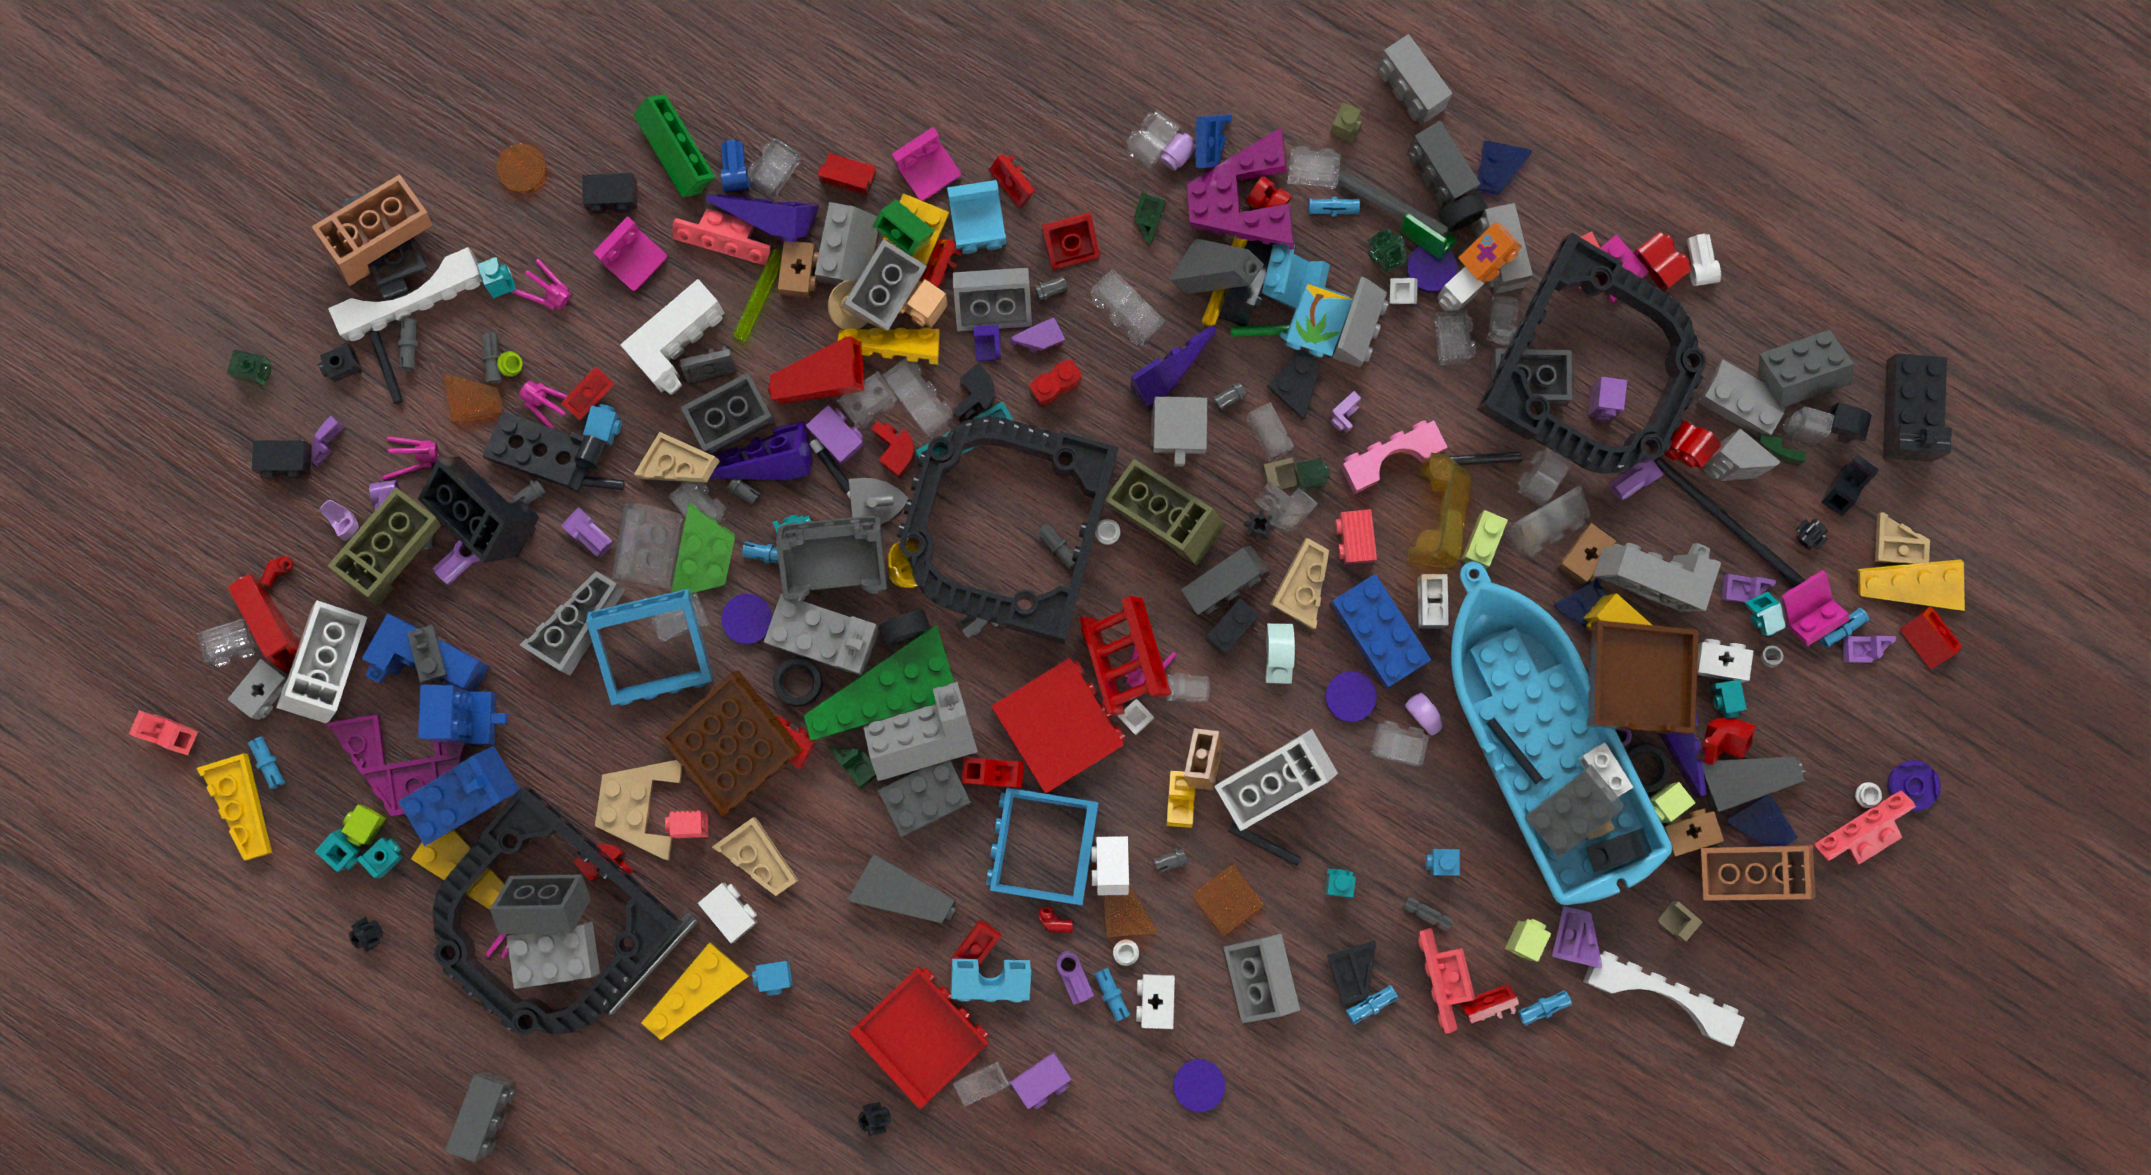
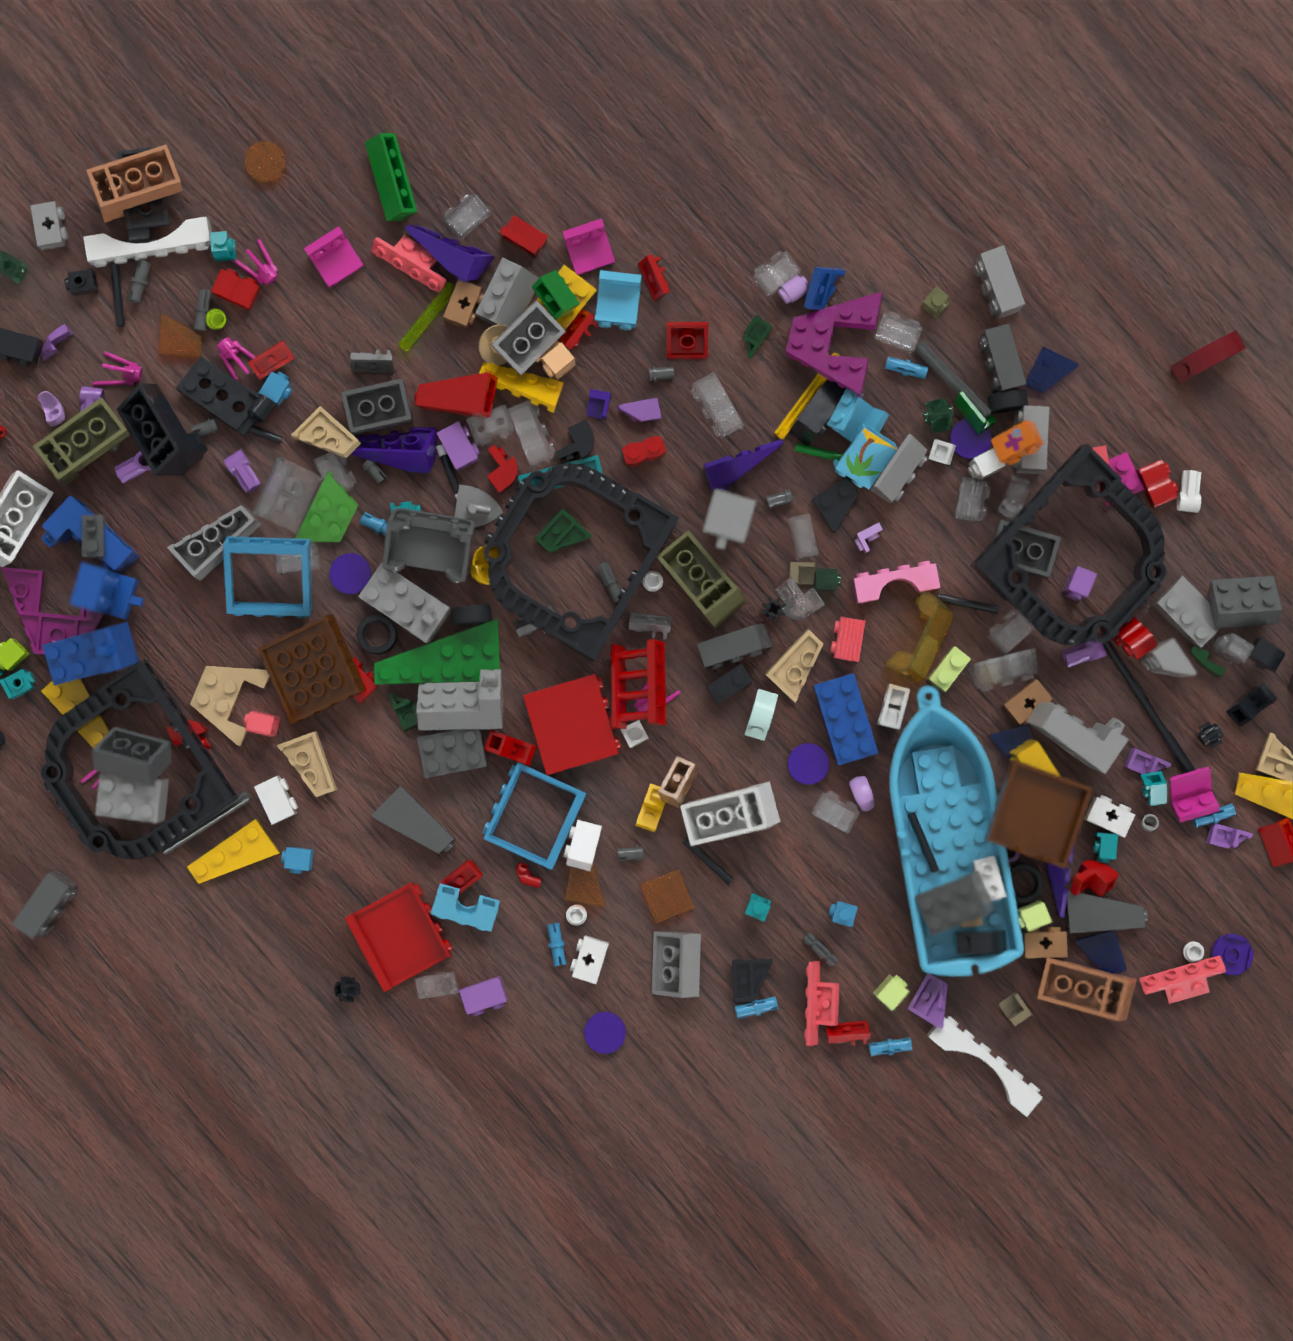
camera: 20 degrees right, 5 degrees up
black brick [582,173,637,214] -> none
white hinge [621,279,724,395] -> none
blue piece [721,140,749,192] -> none
light grey slope [953,268,1032,331] -> none
medium lavender piece [1056,951,1094,1005] -> none
clear brick [1166,673,1210,704] -> none
dark grey slope [1169,238,1264,294] -> none
red wheel [1245,176,1292,210] -> none
none -> light grey brick [30,201,68,250]
none -> red brick [211,268,261,311]
none -> dark green wing [535,508,592,553]
none -> flat silver plate [629,613,672,640]
none -> dark red arch [1170,330,1246,384]

